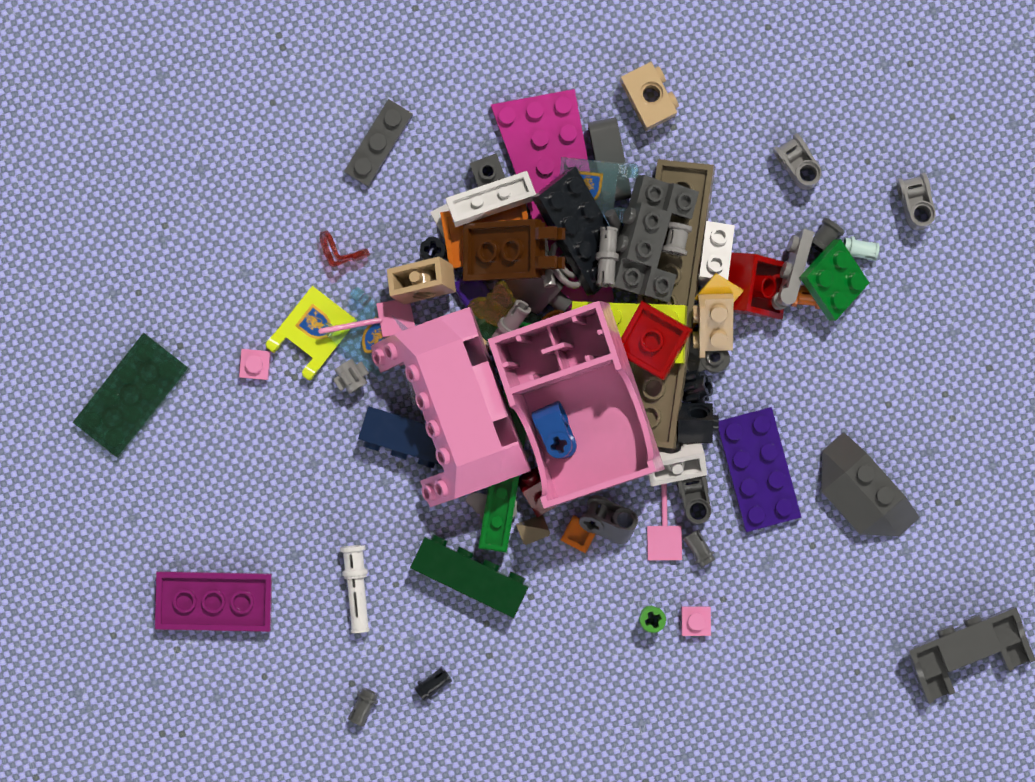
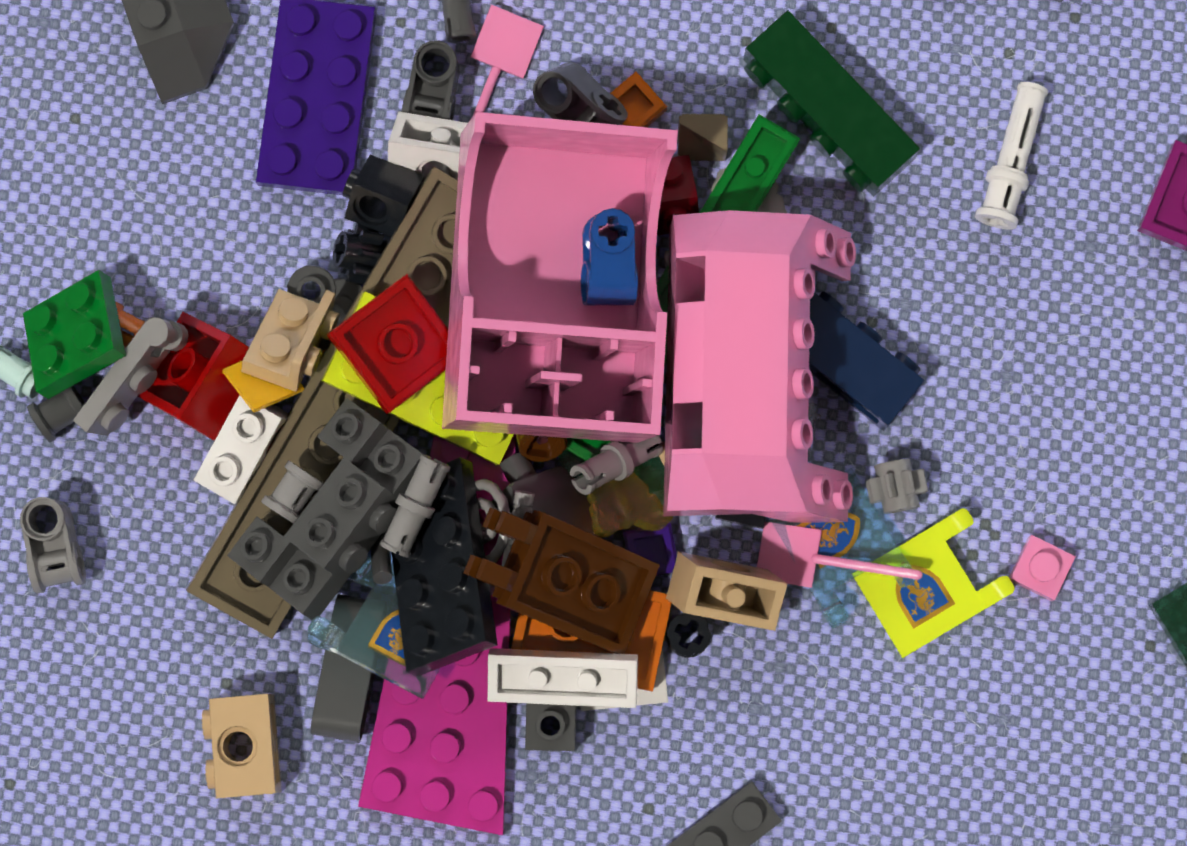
camera: 155 degrees left, 5 degrees down
clear red piece [320,230,370,267] -> none

